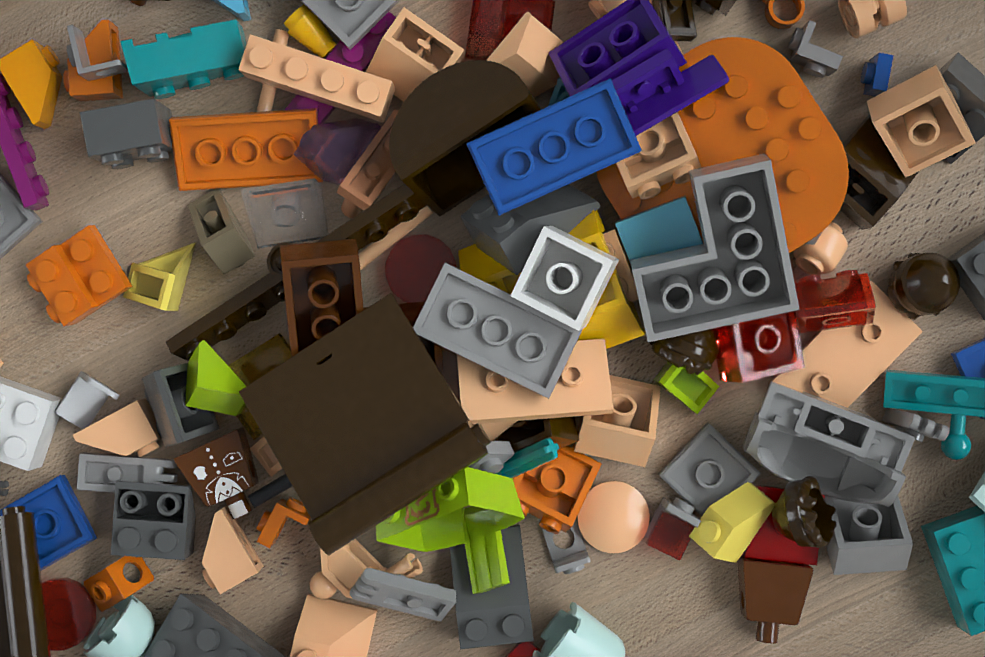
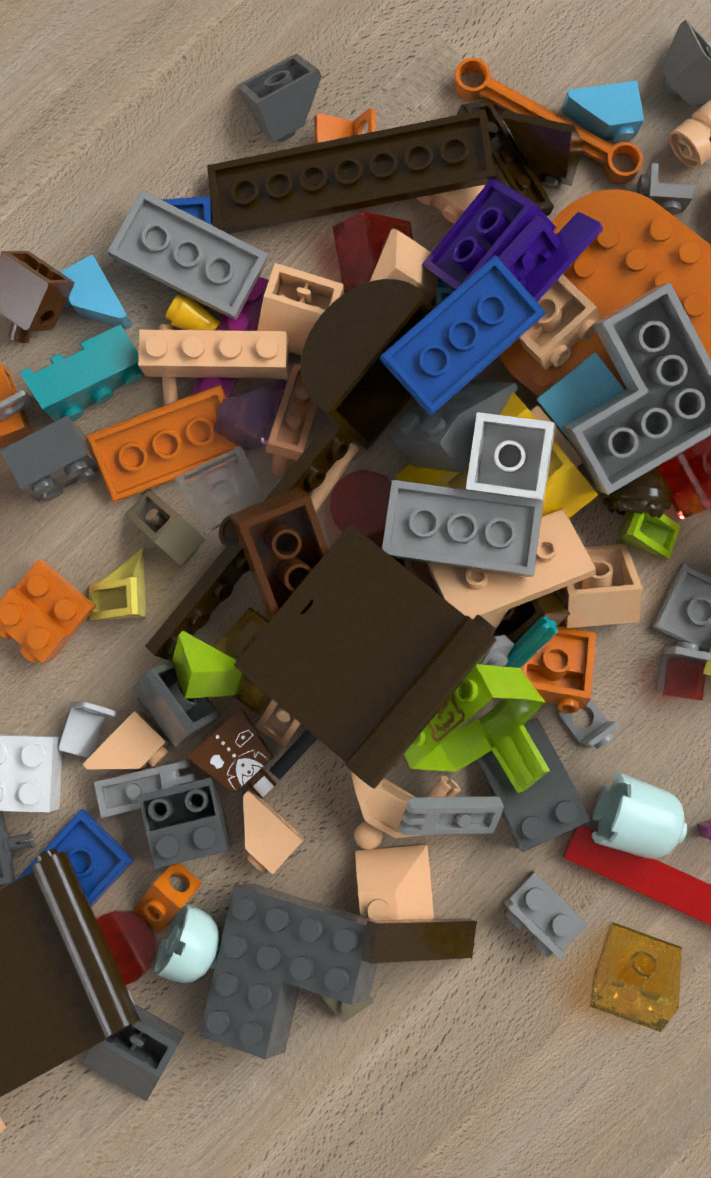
camera: 20 degrees left, 5 degrees down
orange bracket [256,497,311,548] -> none
light nougat dish [577,481,650,553] -> none

